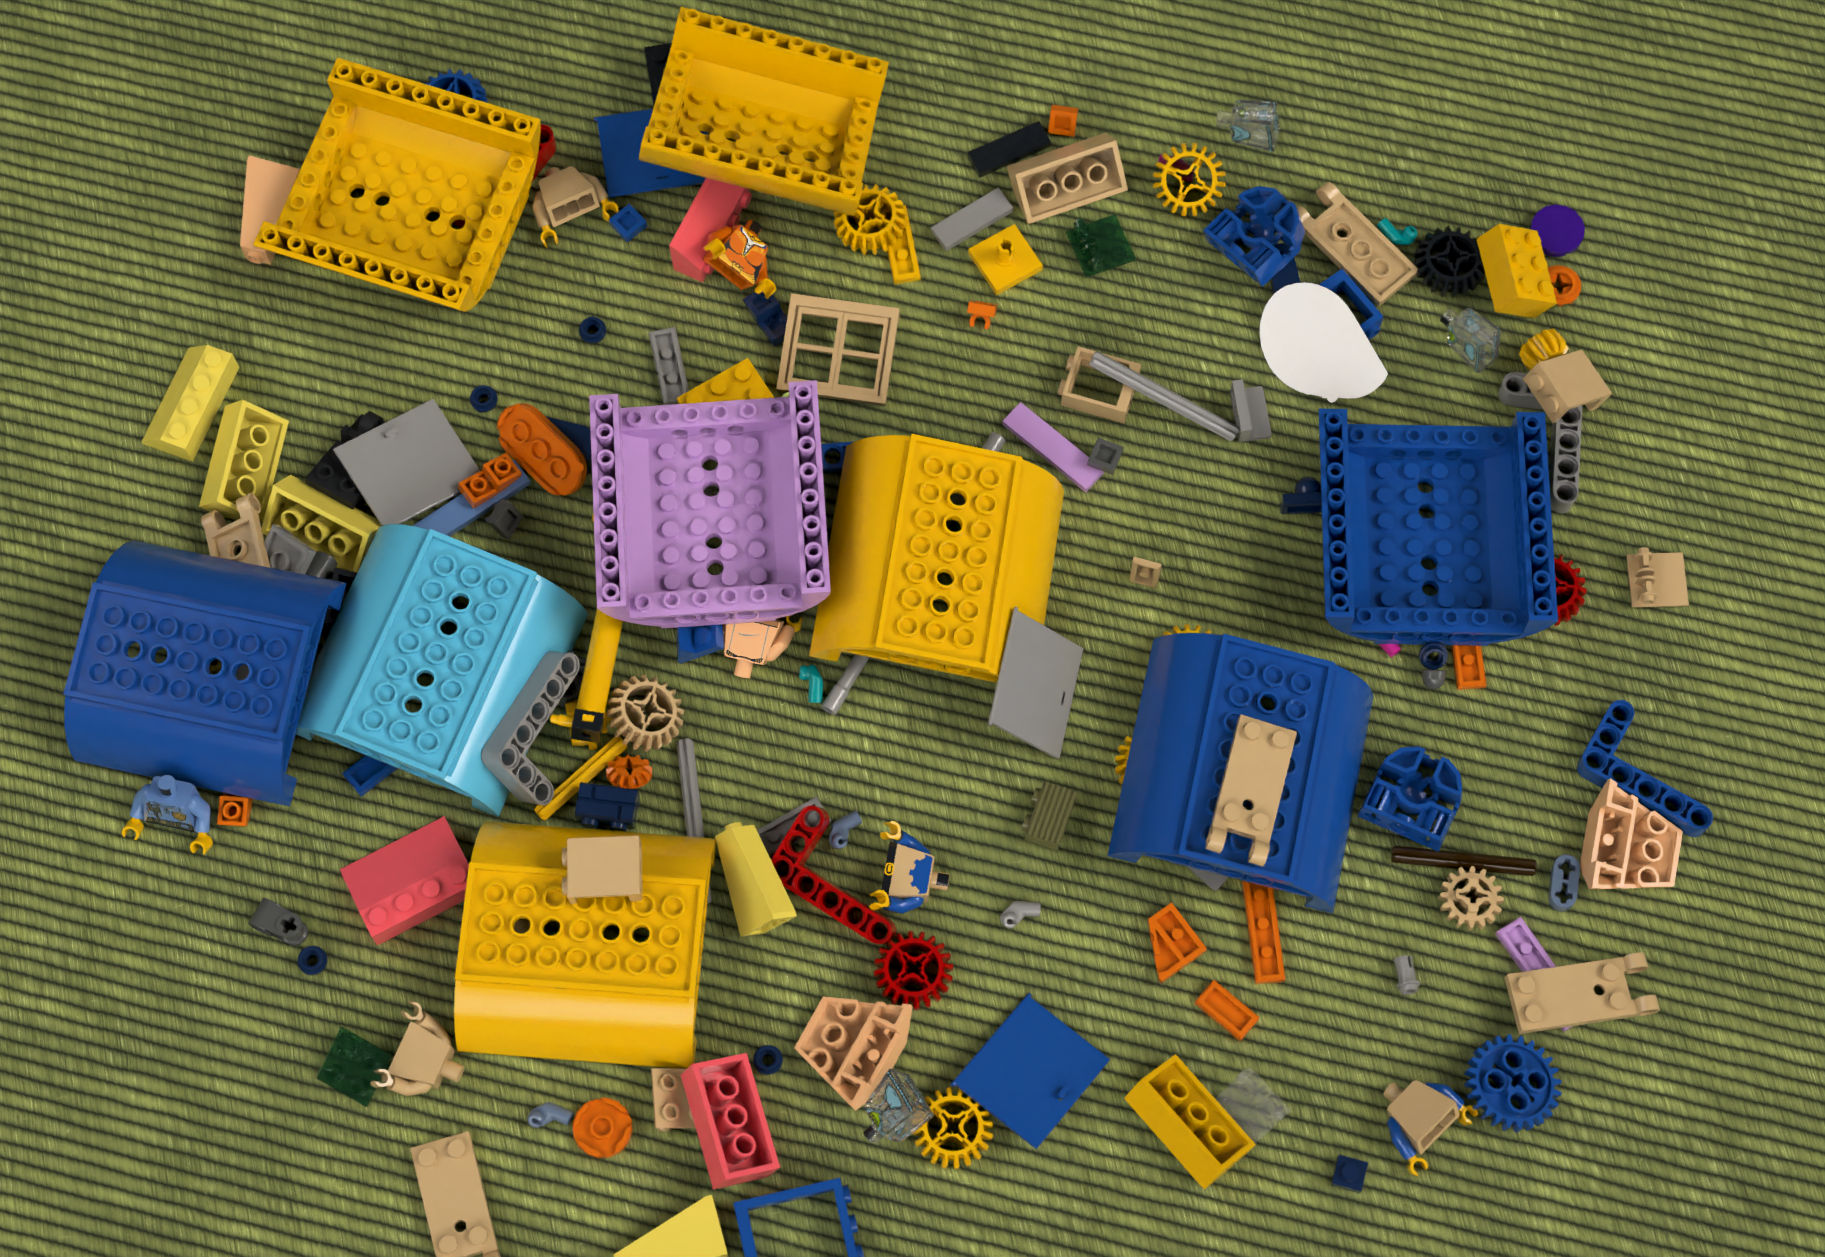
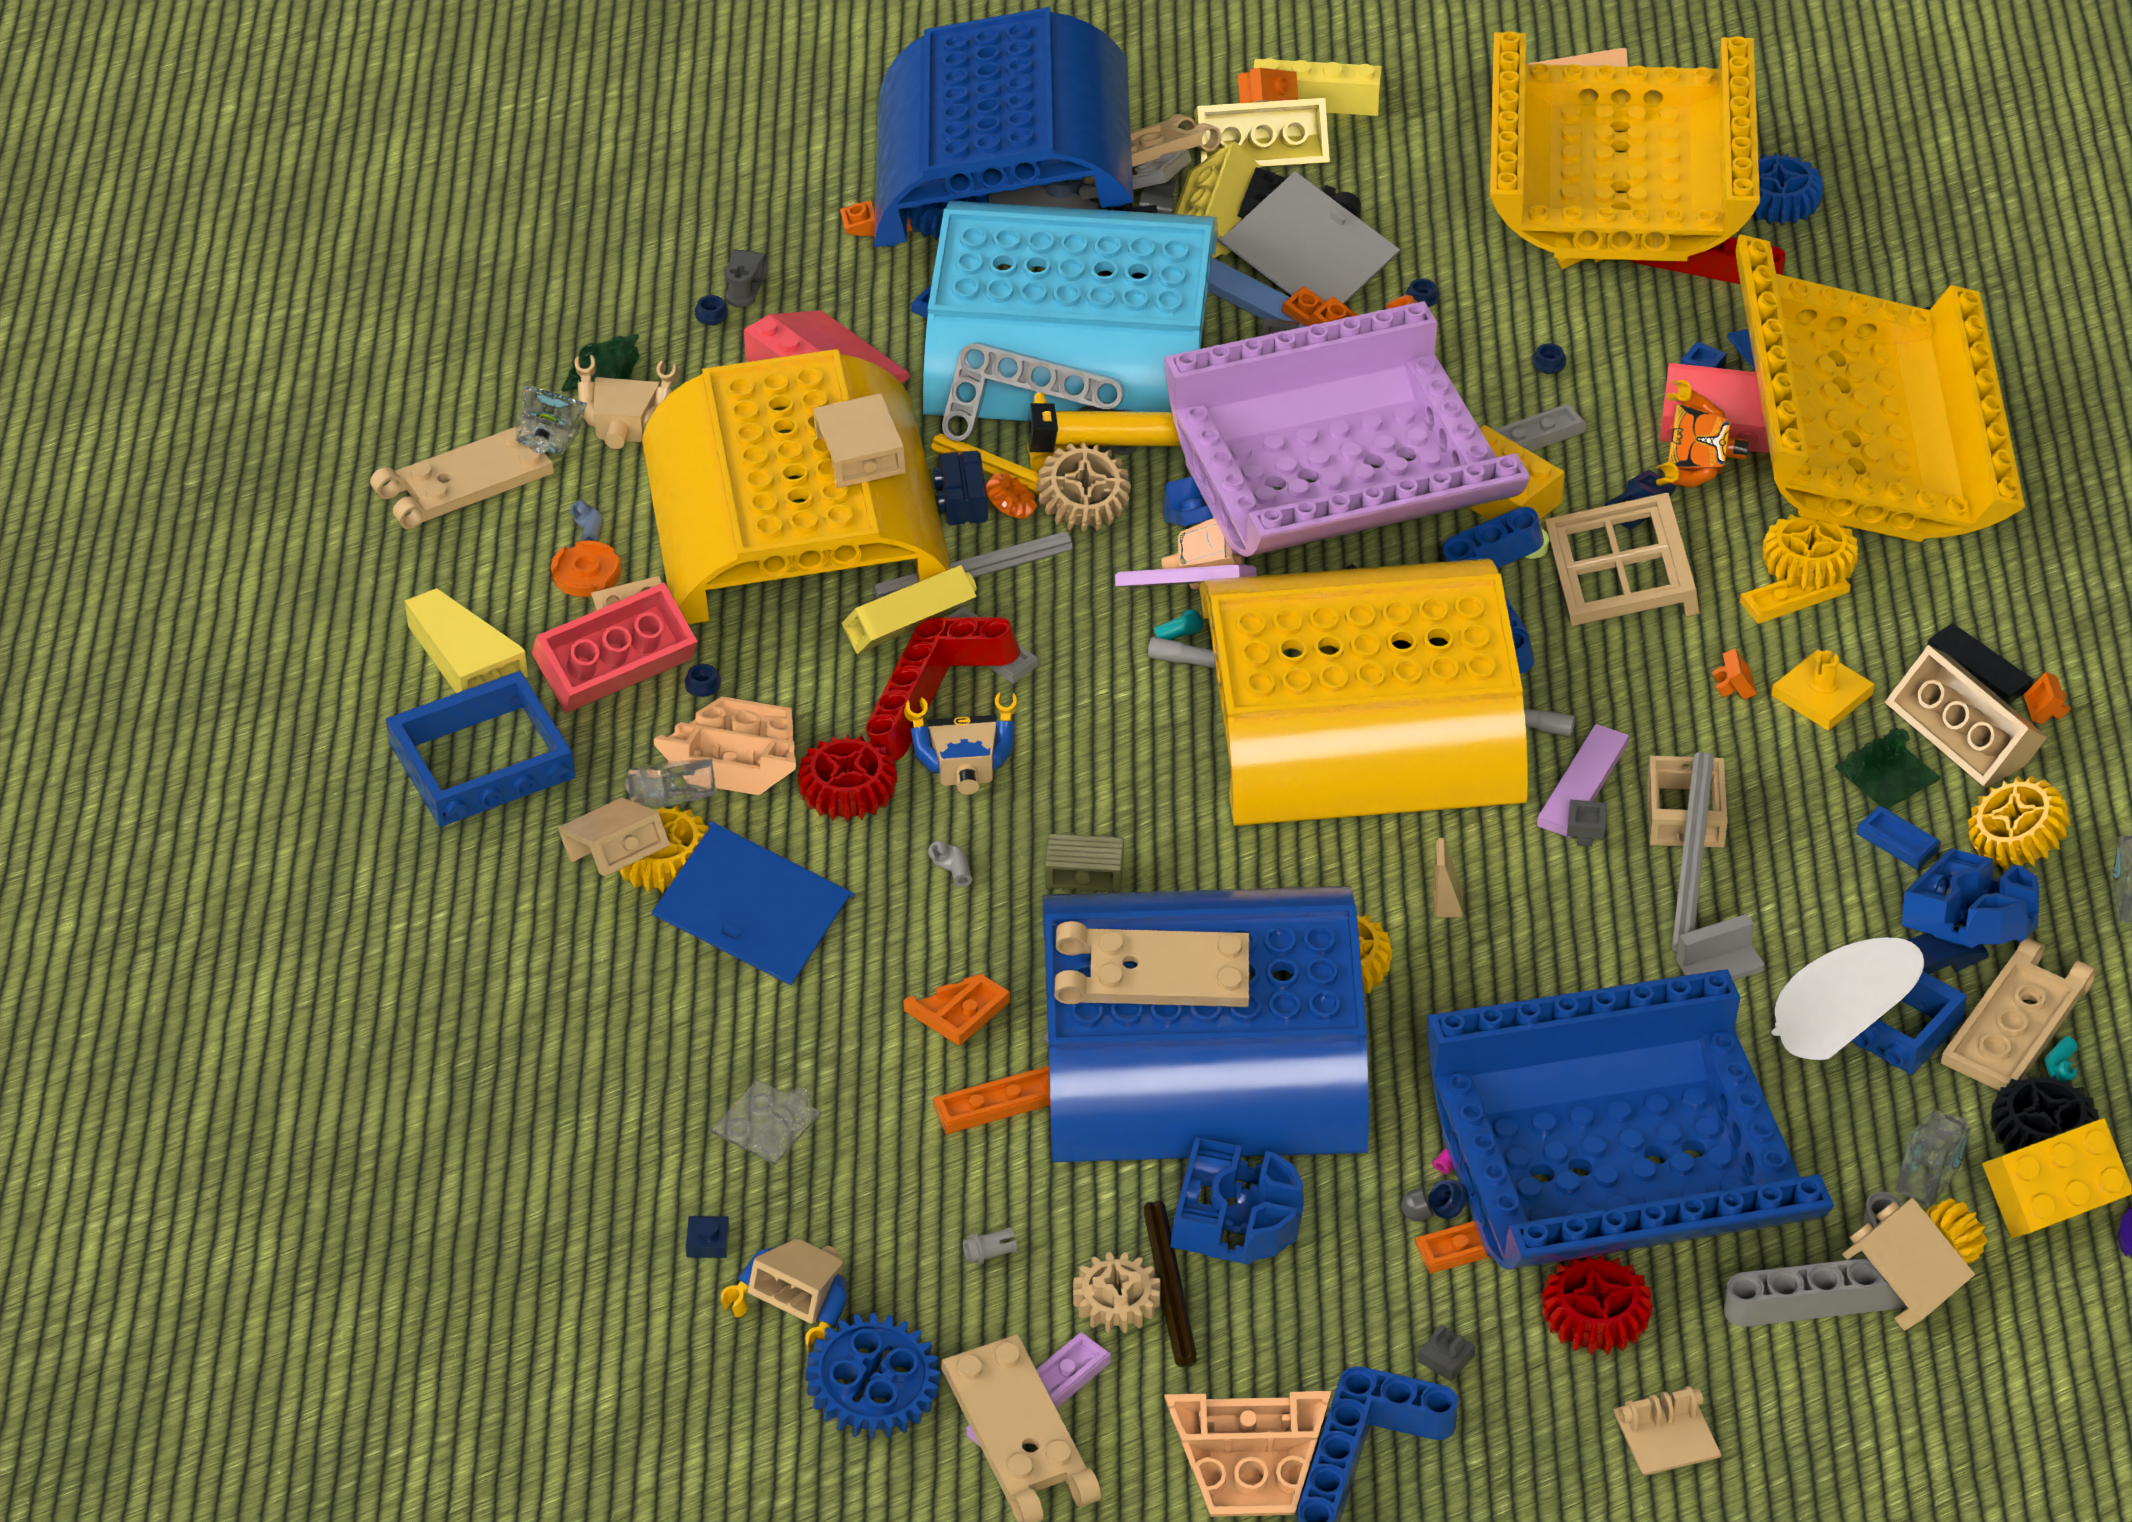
camera: 75 degrees right, 25 degrees down
medium blue torso [122,775,213,855] -> none
tan torso [532,166,618,248] -> none
sand blue arm [829,810,862,849] -> none
light grey tile [931,188,1013,251] -> none
light grey piece [988,607,1083,759] -> none
yellow slope [1124,1054,1256,1190] -> none
orange tile [1194,980,1260,1041] -> none
orange gear [1548,265,1581,307] -> none
sand blue beam [1548,855,1580,911] -> none
none -> clear torso [516,384,587,455]
none -> tan panel [558,797,670,876]
none -> lavender tile [1115,565,1257,587]
none -> orange brick [1238,68,1298,103]
none -> dark grey tile [1418,1325,1476,1382]
none -> blue tile [1857,806,1941,870]

